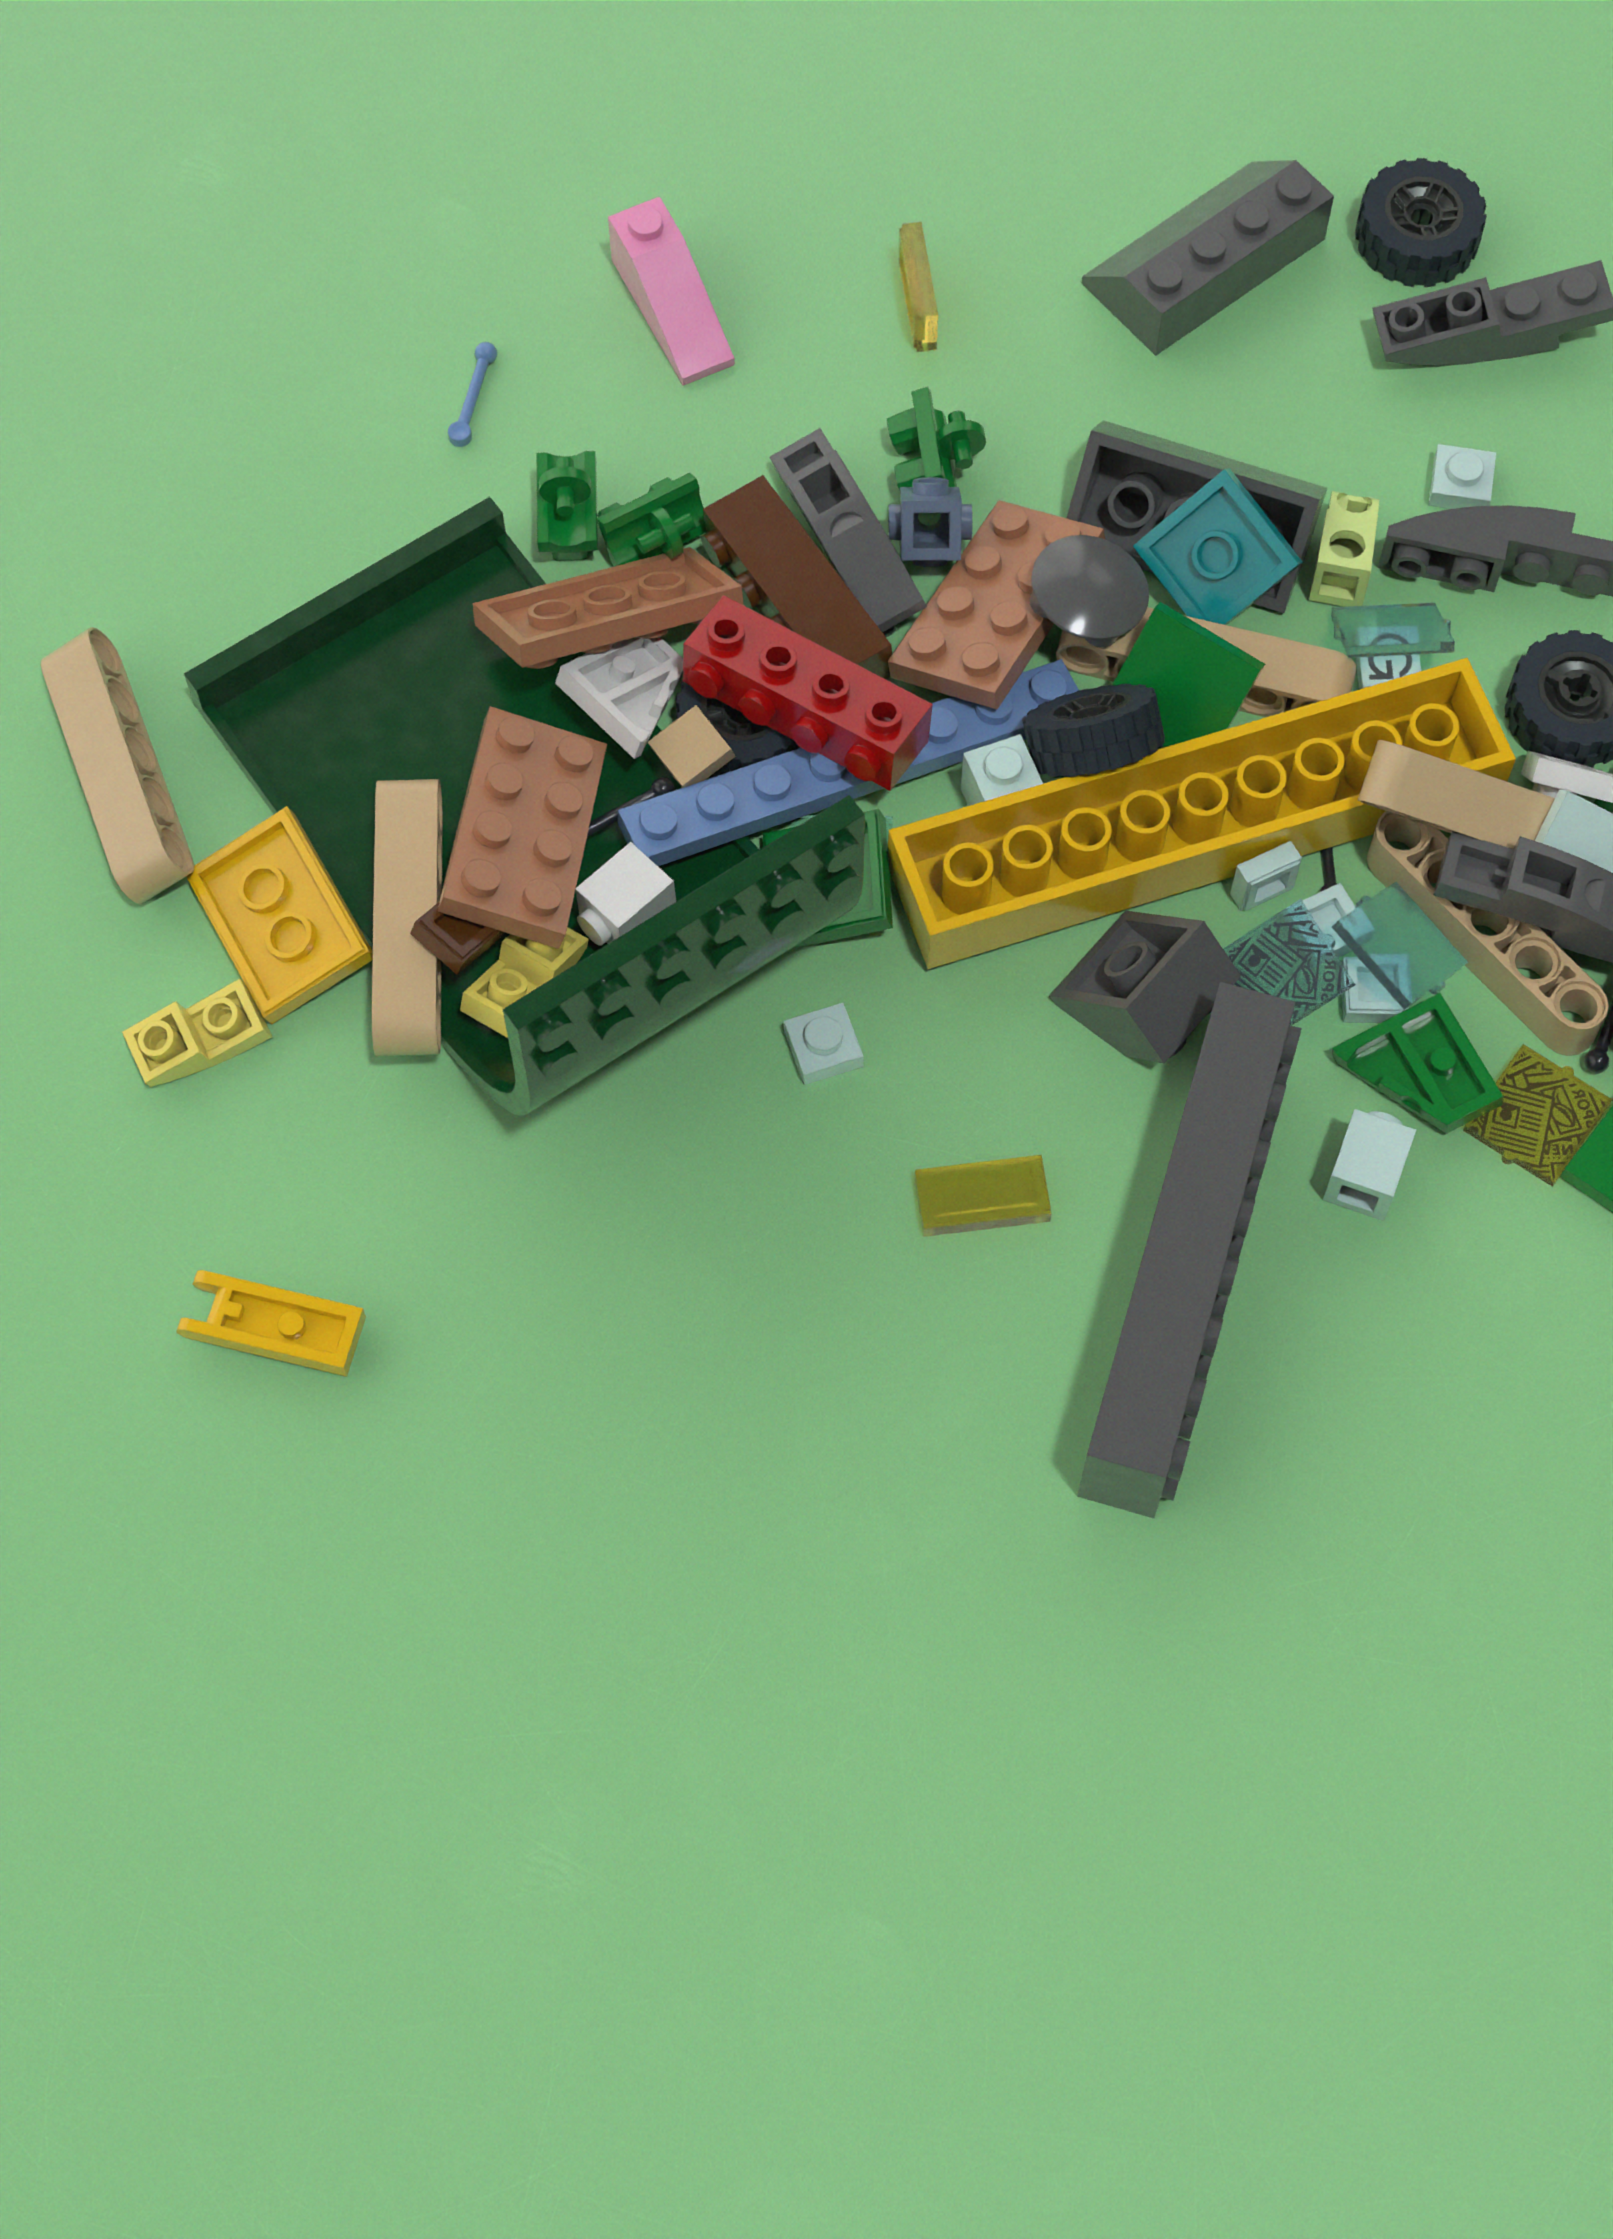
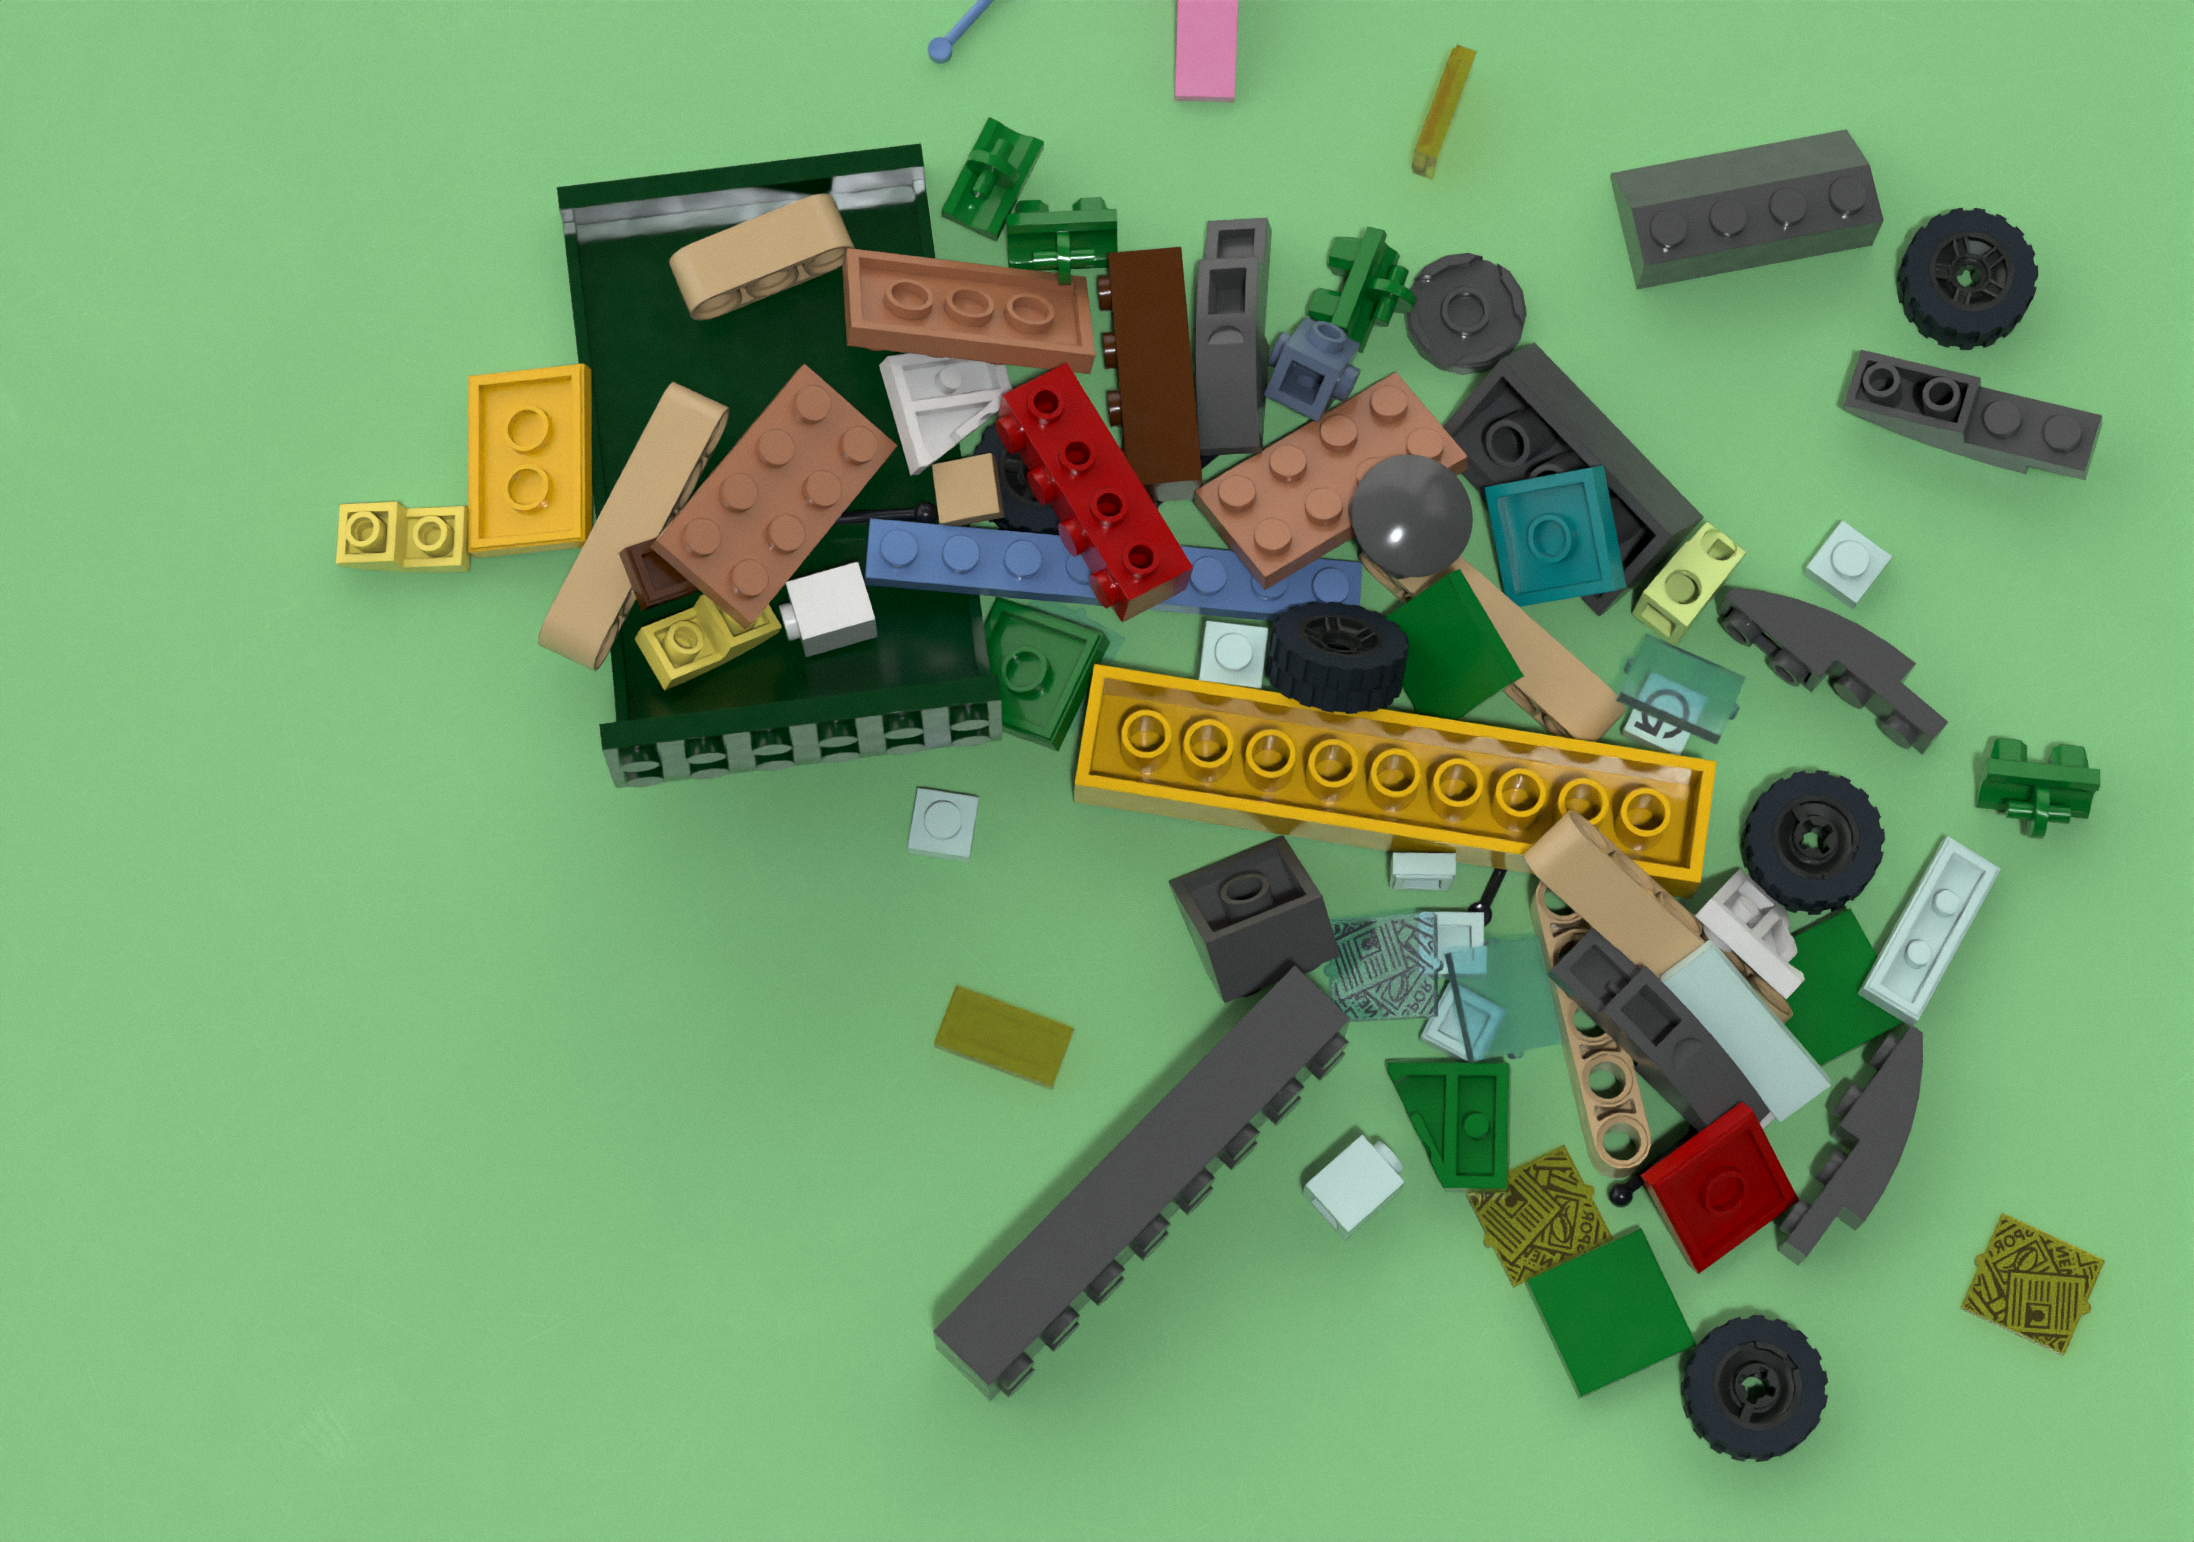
camera: 25 degrees right, 10 degrees up
tan beam [40,627,194,904] -> none
yellow hinge [176,1270,366,1377] -> none
none -> tan beam [669,194,855,320]
none -> dark grey tile [1404,253,1527,375]

